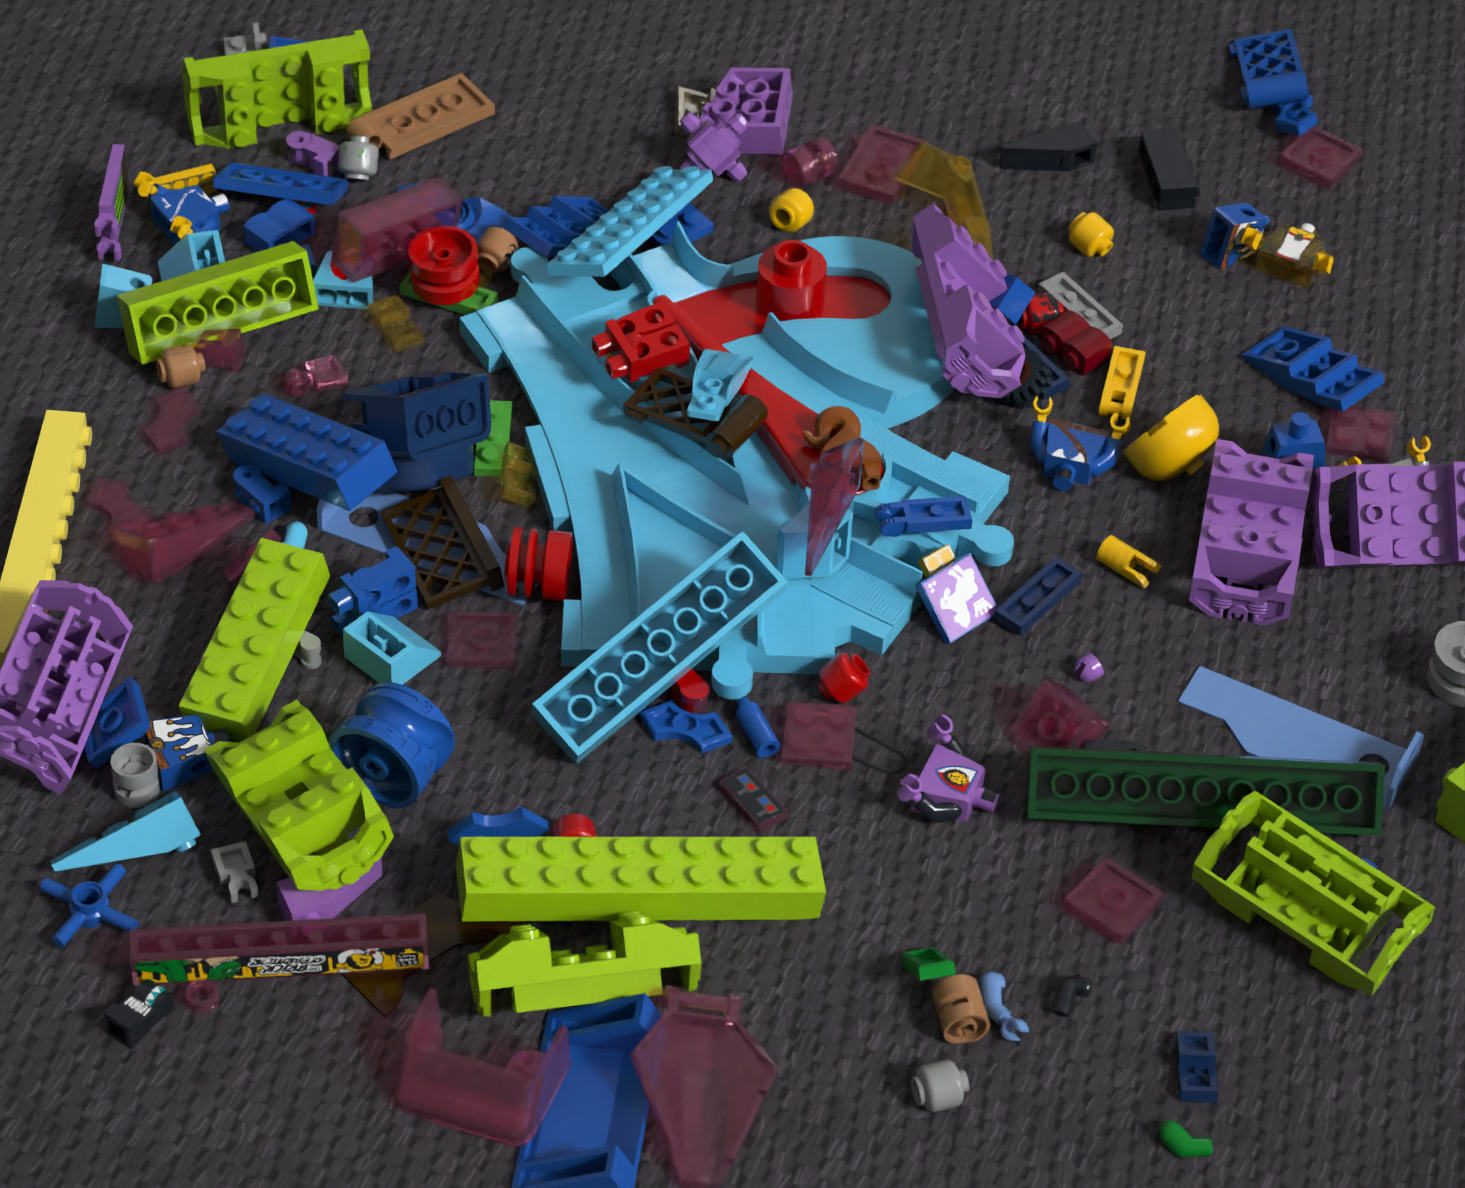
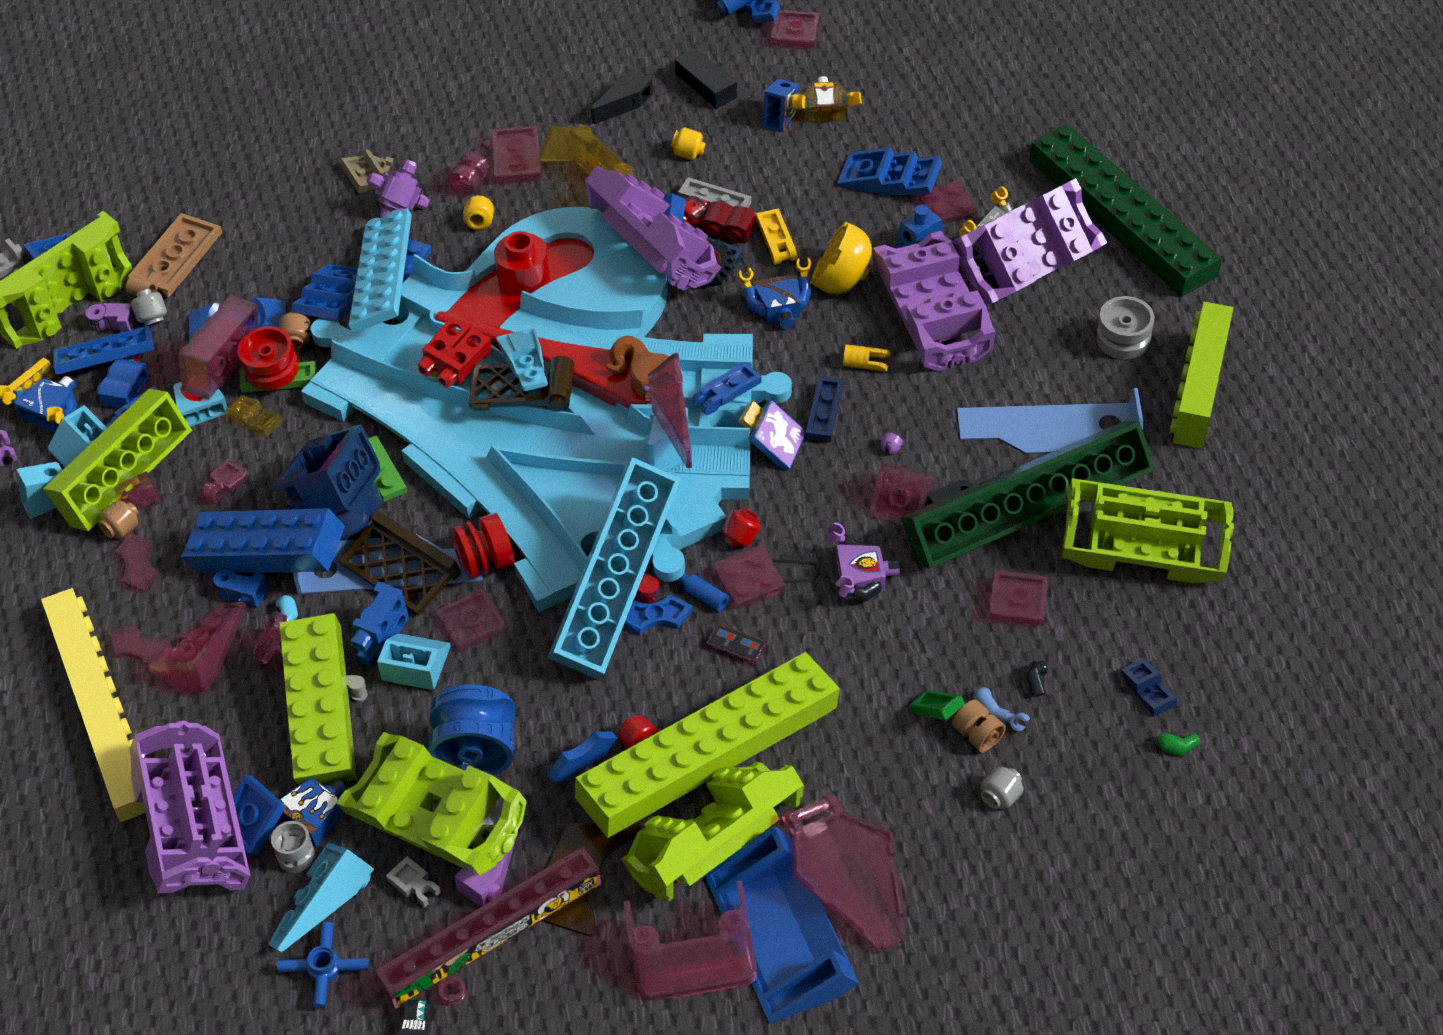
camera: 25 degrees left, 5 degrees up
clear yellow slope [500,441,537,508] -> none
medium lavender wedge [699,68,793,154] -> none

